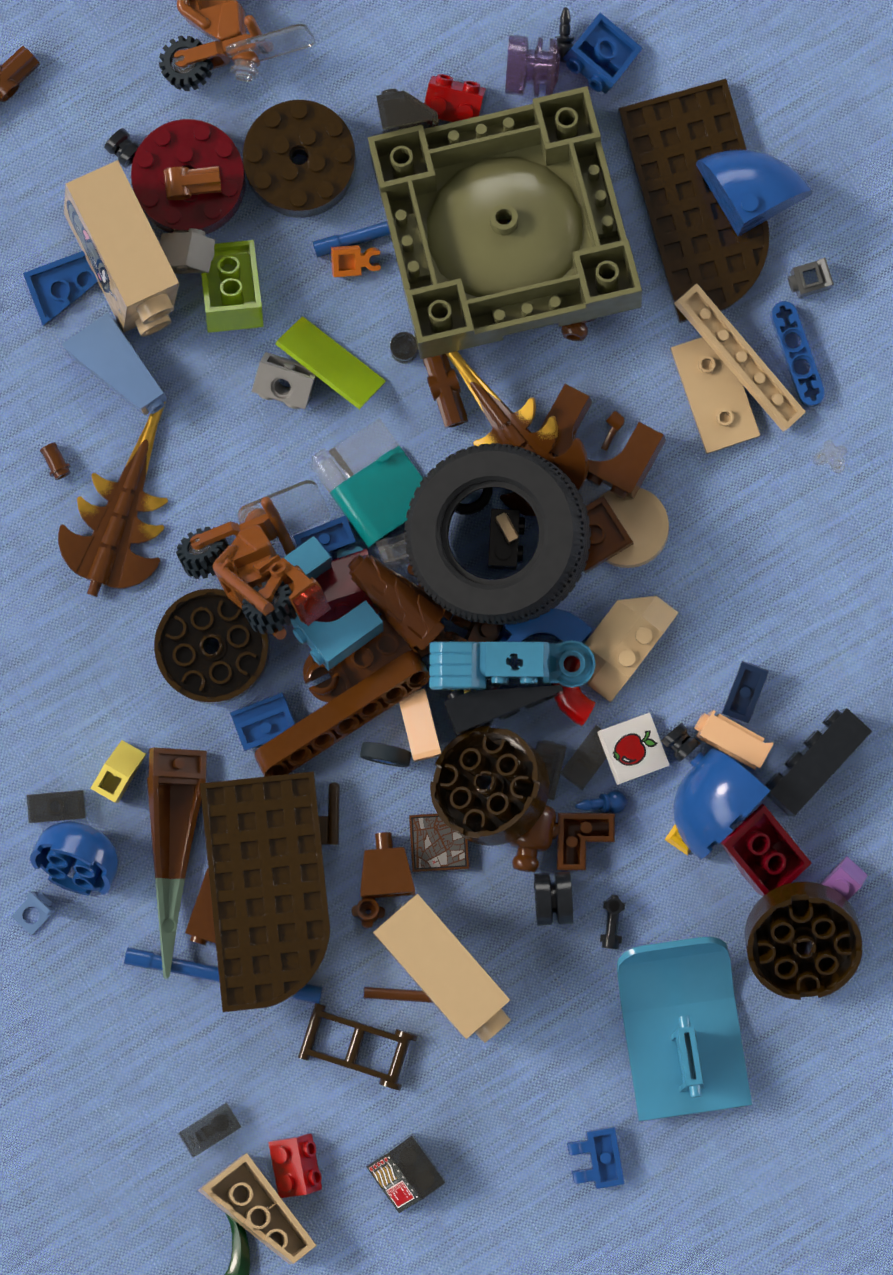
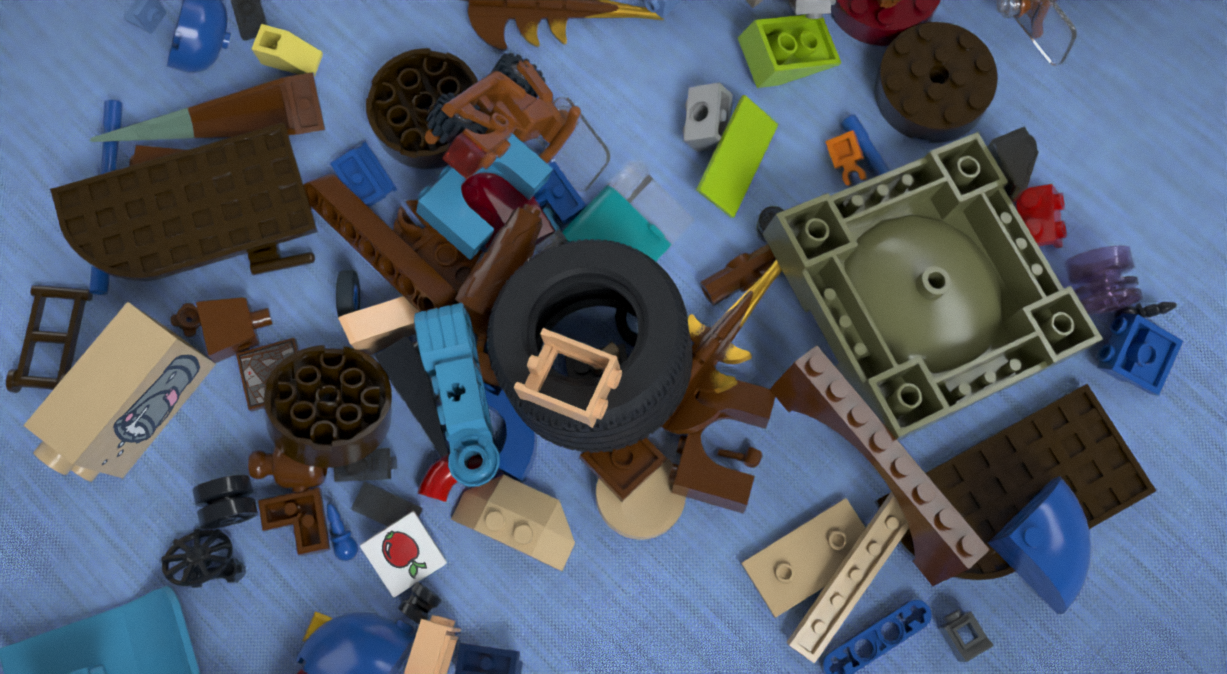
camera: 85 degrees right, 10 degrees down
none -> black wheel [161,528,233,586]
none -> light nougat window [514,328,622,428]
none -> reddish brown arch [769,345,990,586]

